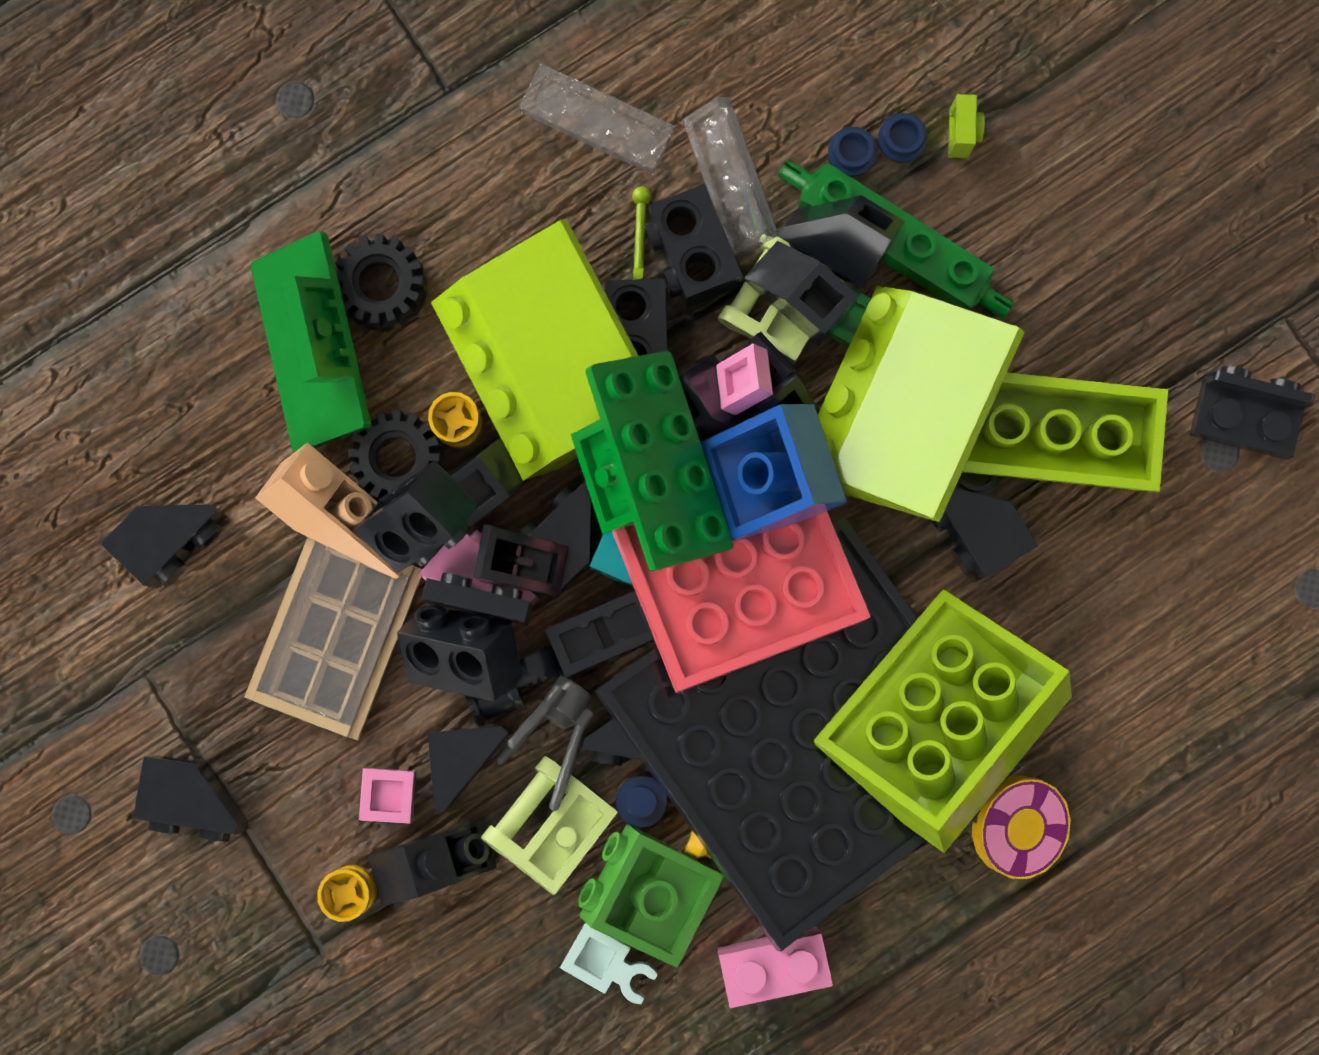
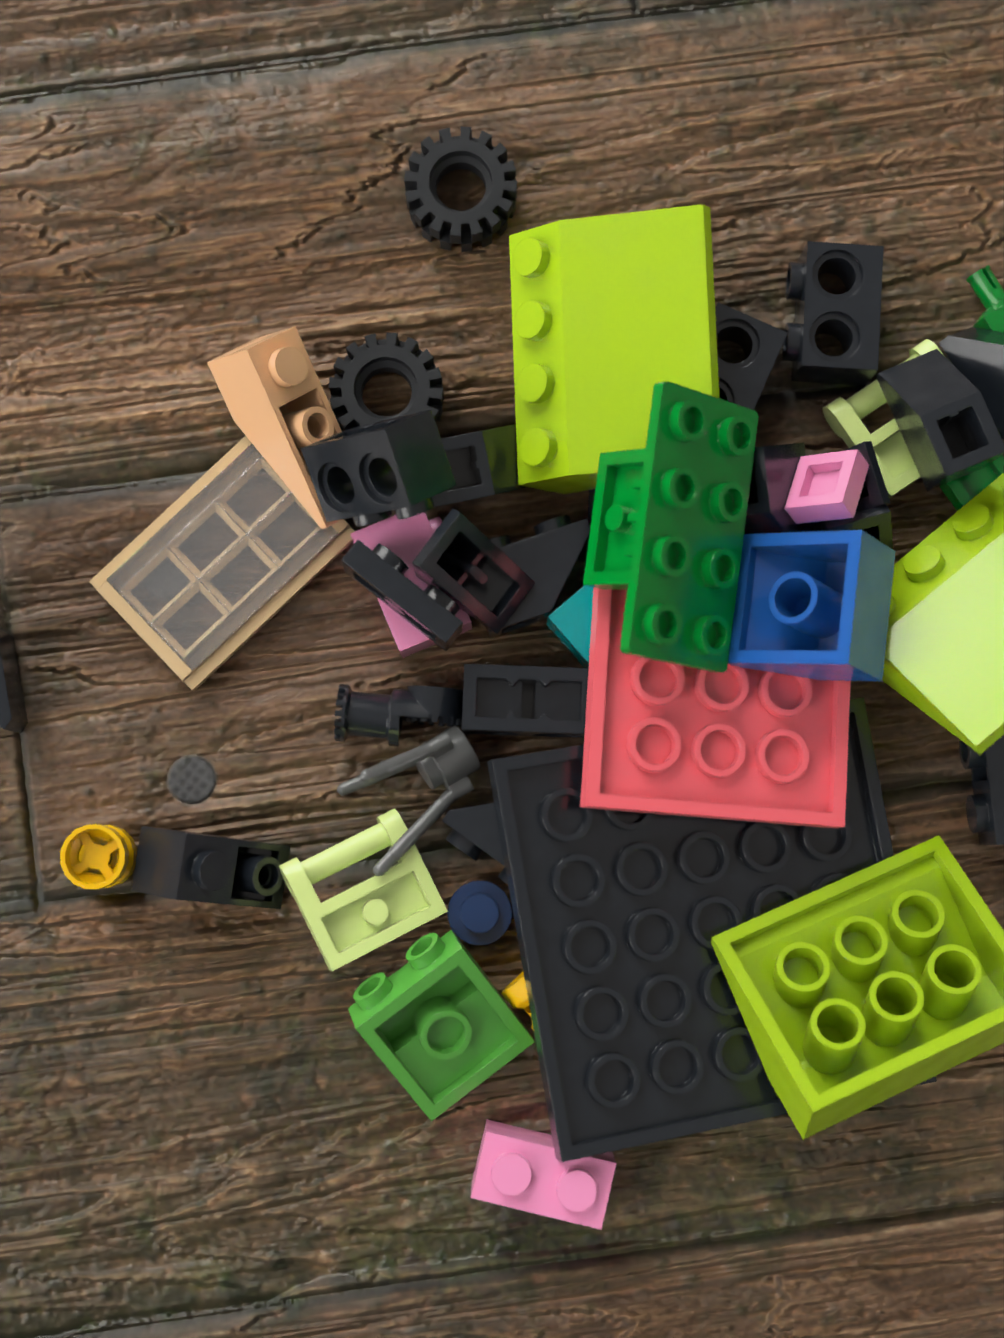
camera: 20 degrees right, 0 degrees up
black slope [100,504,228,589] -> none
green bracket [251,232,371,452] -> none
bright pink plate [359,768,417,824] -> none
black brick [397,604,522,702] -> none
yellow wheel [428,392,484,449] -> none
black slope [428,725,513,813] -> none
clear plate [519,63,674,175] -> none
light aqua plate [560,922,658,1004] -> none
lime hinge [632,186,652,280] -> none
clear plate [682,97,778,256] -> none
tile [972,775,1071,879] -> none

